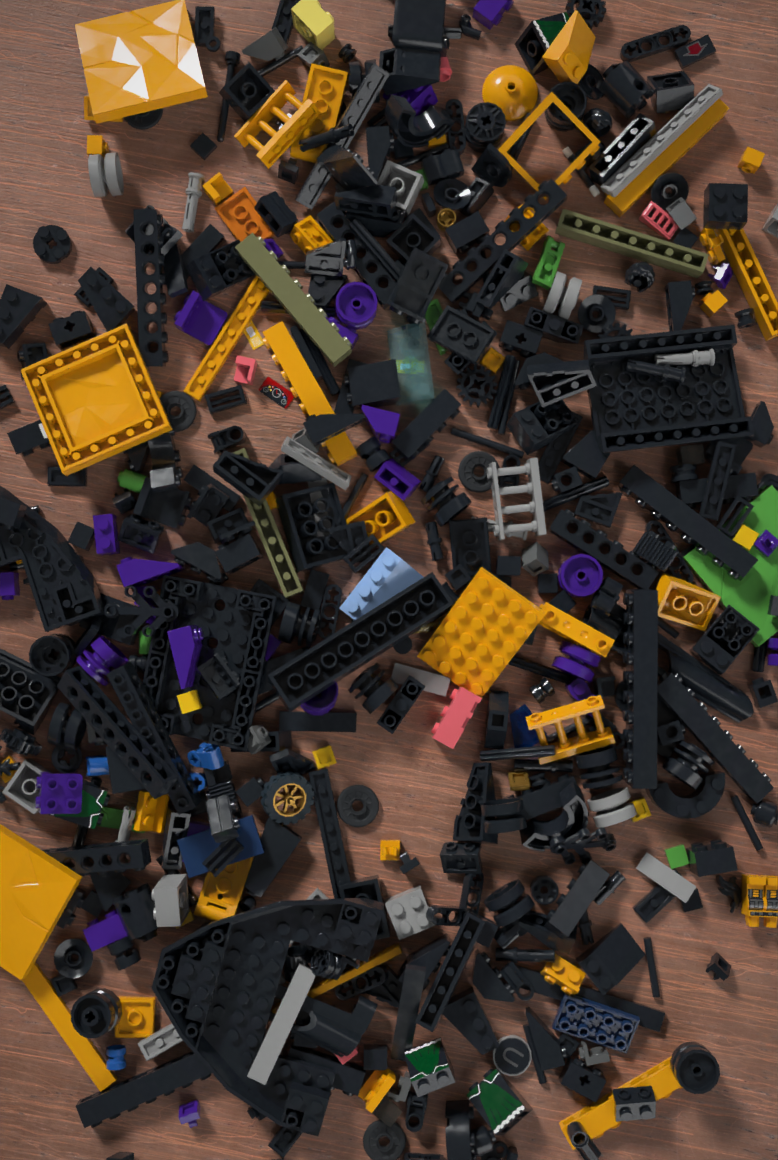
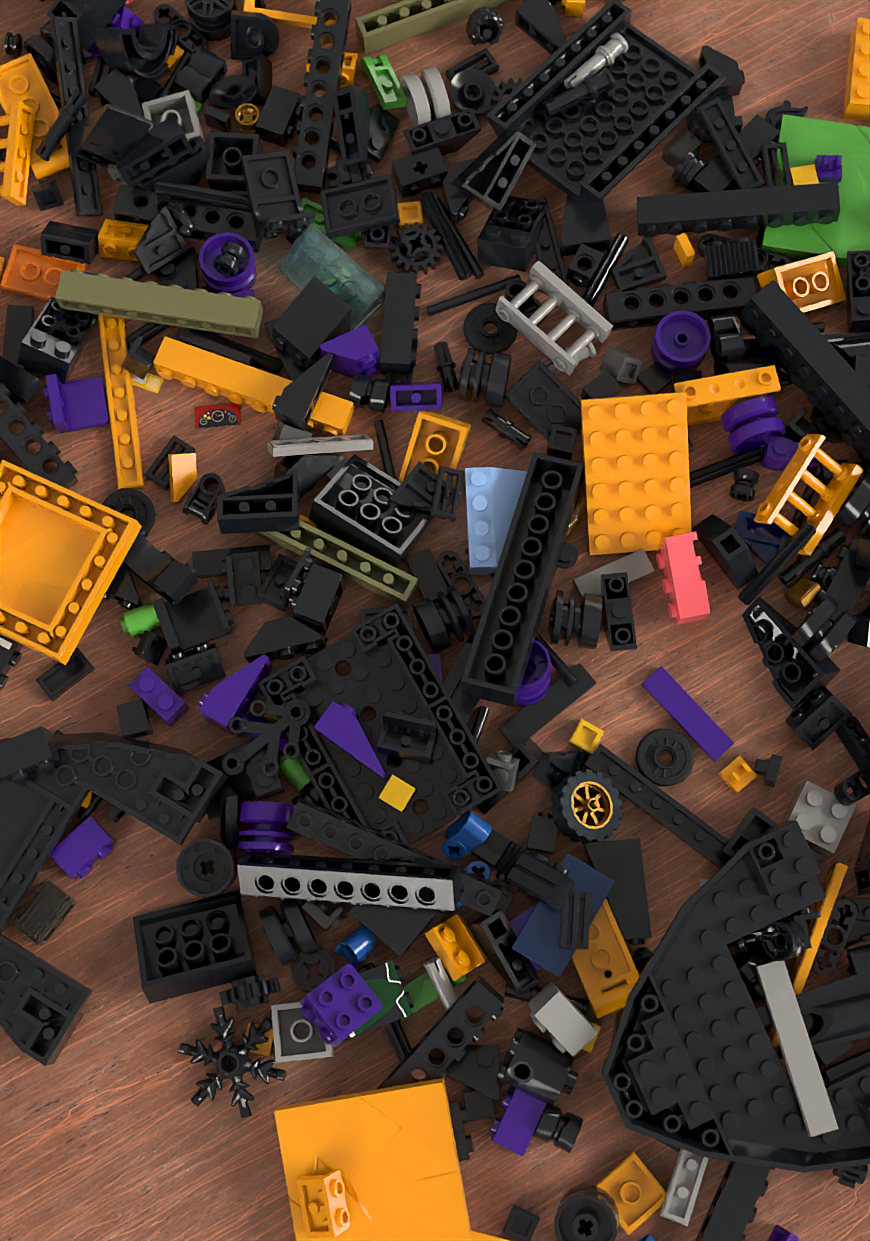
camera: 40 degrees left, 10 degrees down
black dish [54,938,93,979] -> none
coral panel [234,355,257,385] -> none
none -> black panel [121,336,156,380]
none -> light orange tile [168,453,197,502]
none -> black wheel [213,241,247,278]
none -> black bar [535,632,579,686]
none -> dark purple tile [641,666,734,762]
none -> light orange tile [673,233,695,268]

